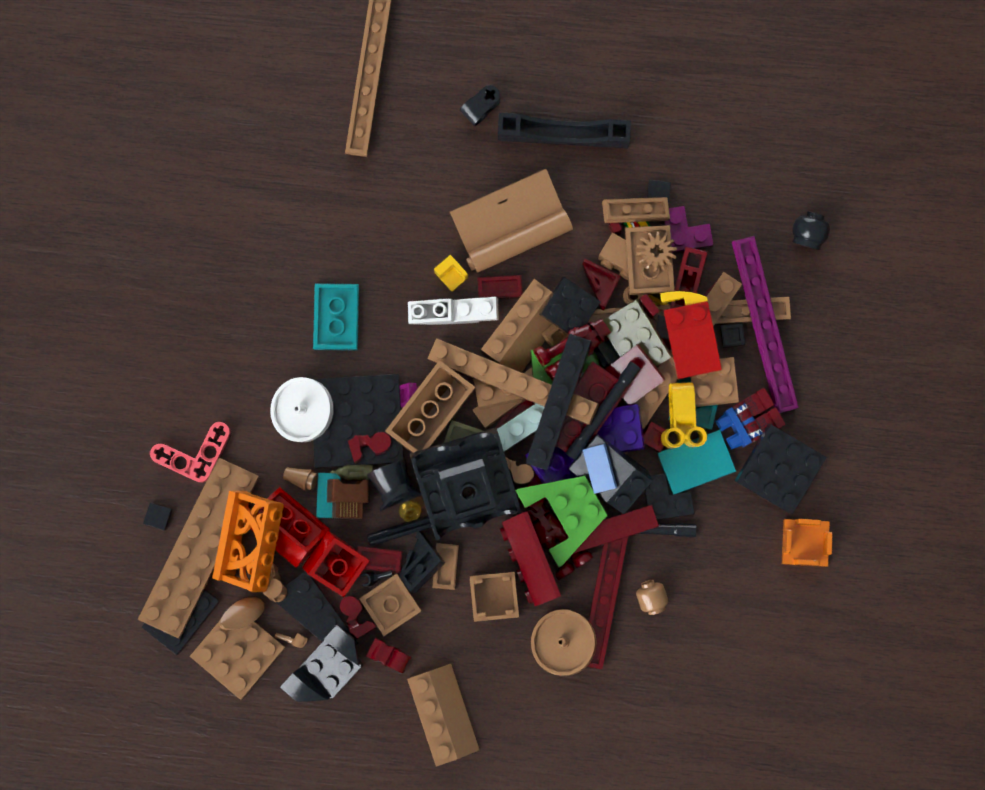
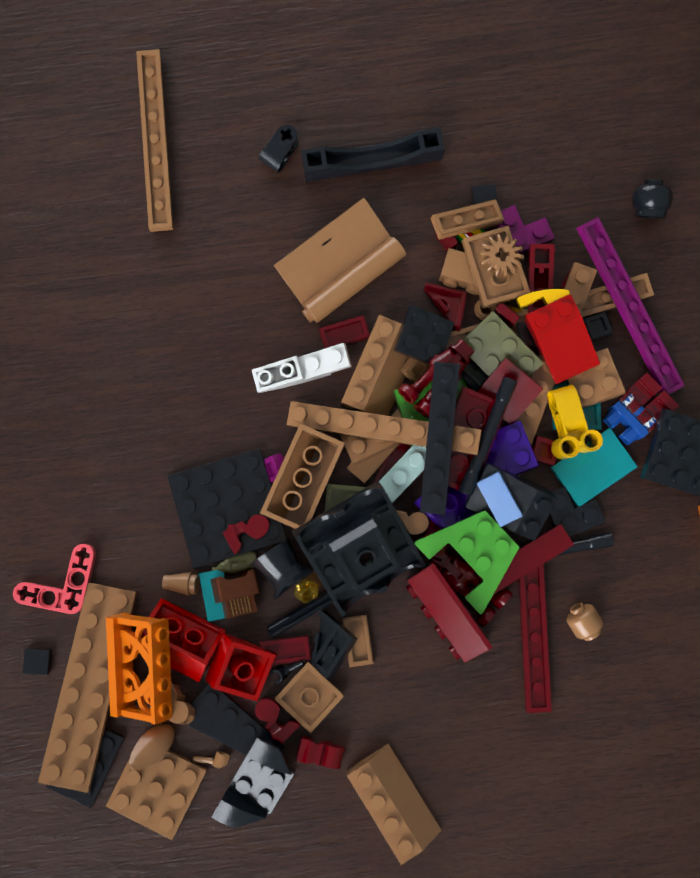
camera: 20 degrees left, 0 degrees up
white piece [271,377,333,442] -> none
teal tile [313,284,359,350] -> none
yellow panel [434,255,468,292] -> none
medium nougat container [470,572,519,622] -> none
medium nougat piece [531,610,597,676] -> none

